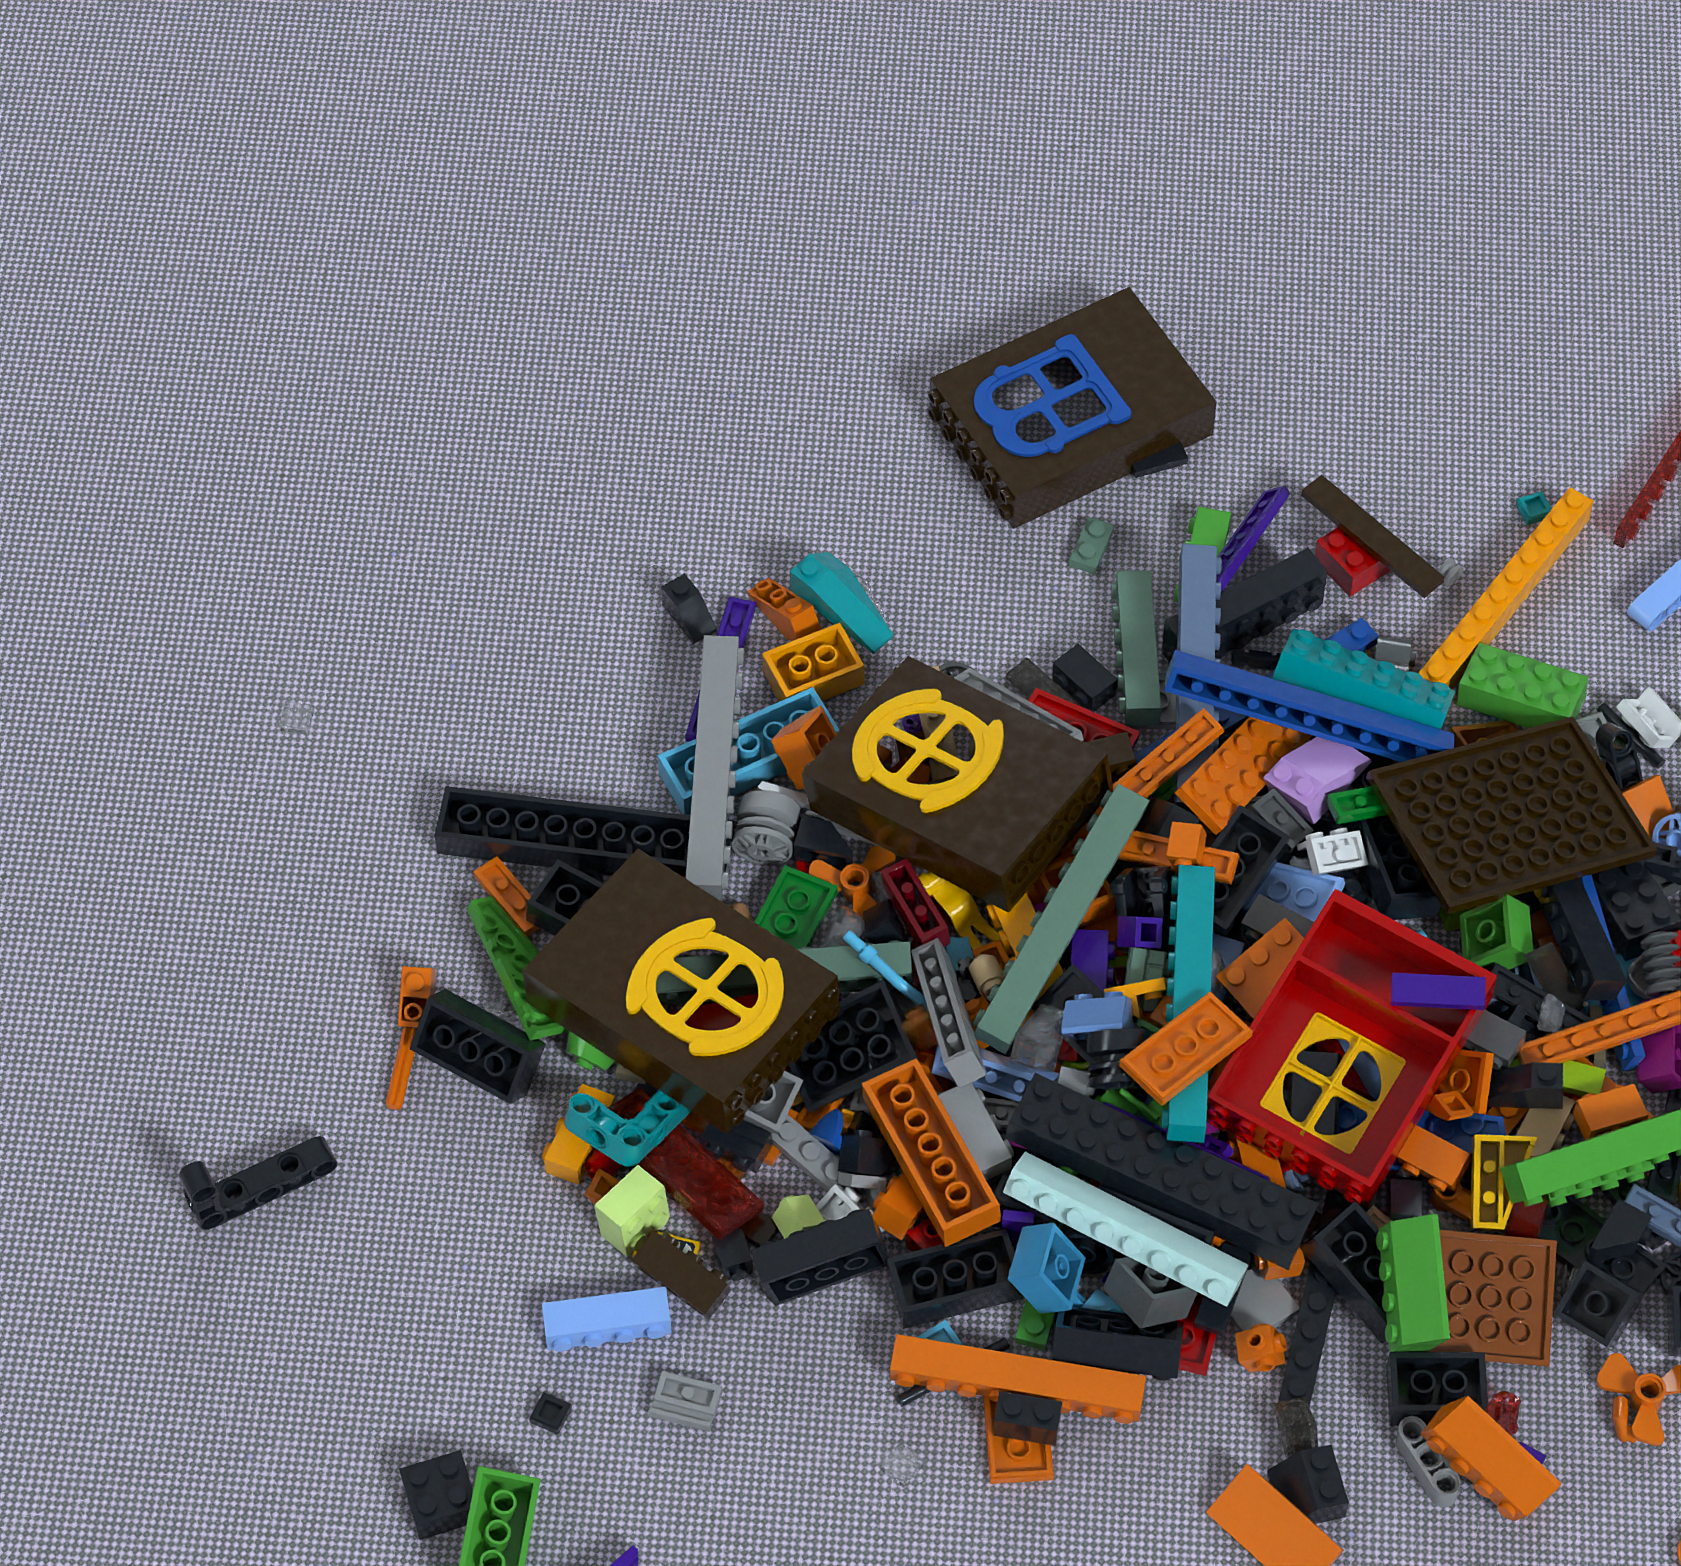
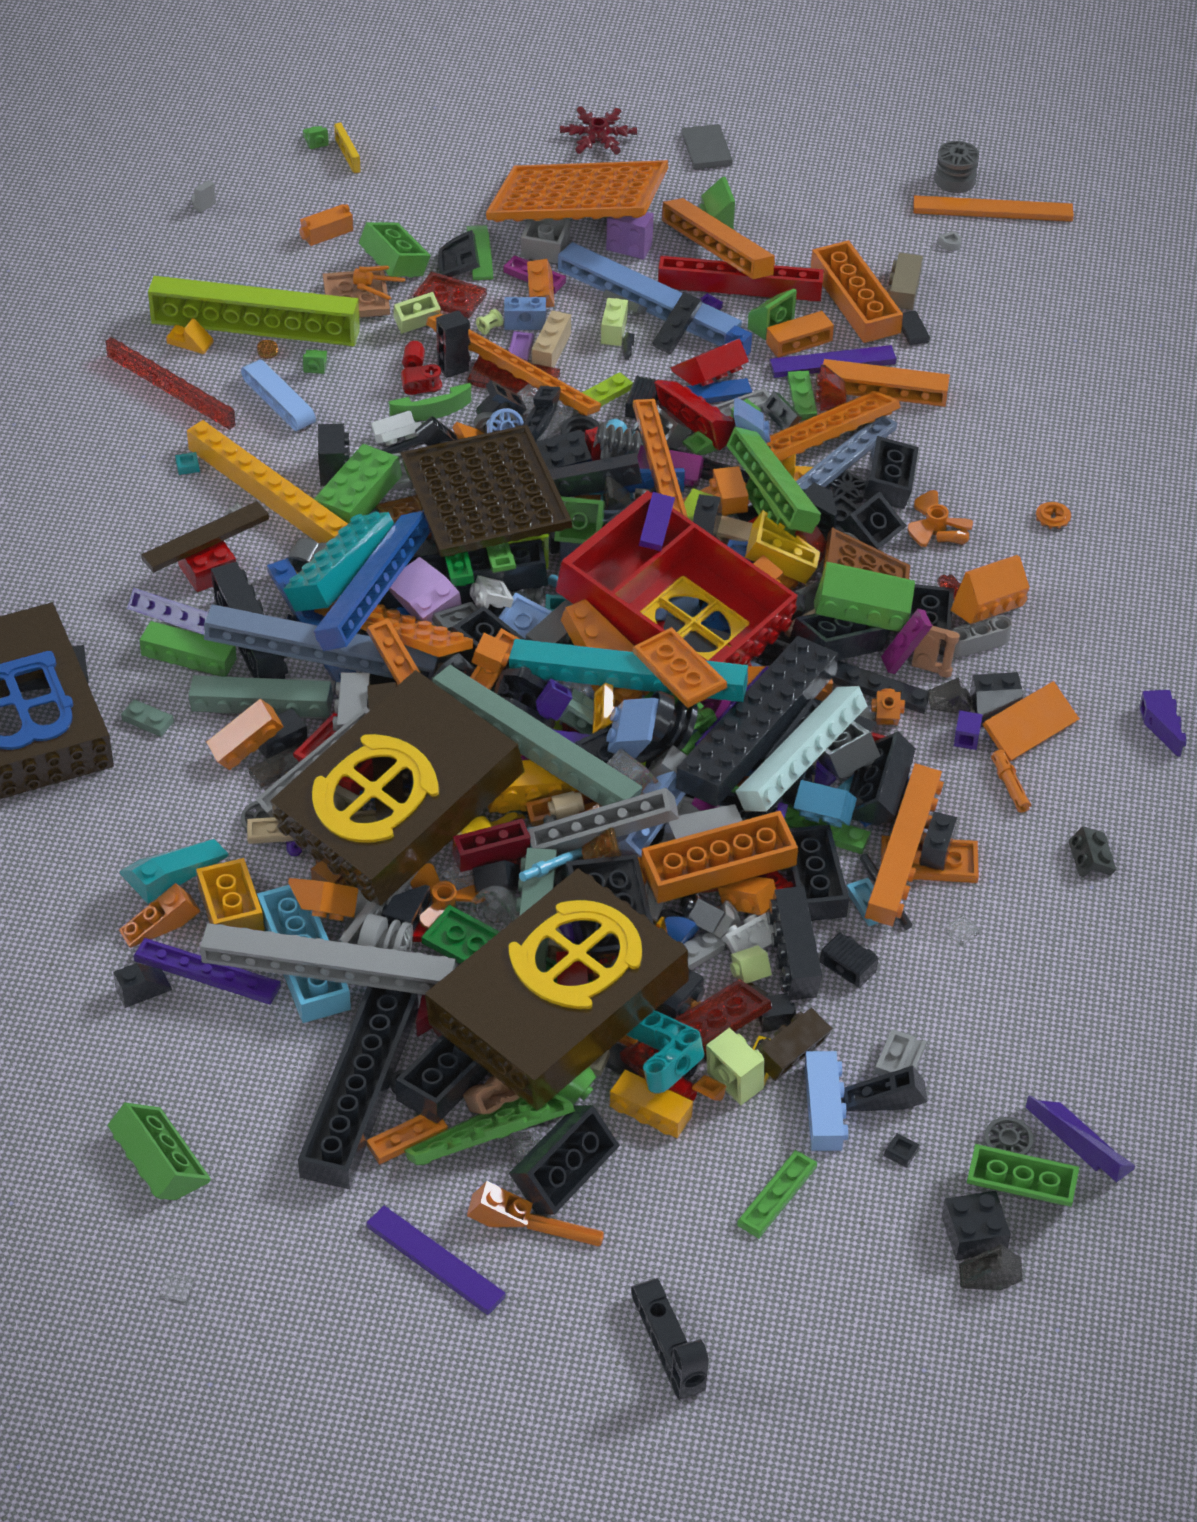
camera: 85 degrees left, 10 degrees down
none -> bright green slope [107,1102,211,1200]
none -> brick [206,699,284,770]
none -> black brick [318,424,350,486]
none -> light grey brick [333,673,370,731]
none -> dark purple tile [366,1205,506,1315]
none -> bright green slope [486,542,516,573]
none -> bright green tile [737,1150,817,1239]
none -> black brick [820,932,879,988]
none -> black slope [843,1065,927,1112]
none -> magenta plate [881,609,933,674]
none -> nougat plate [911,626,960,678]
none -> dark purple brick [953,711,983,750]
none -> clear smoke slope [959,1244,1023,1290]
none -> dark grey wheel [984,1117,1033,1155]
none -> orange pin [991,750,1032,813]

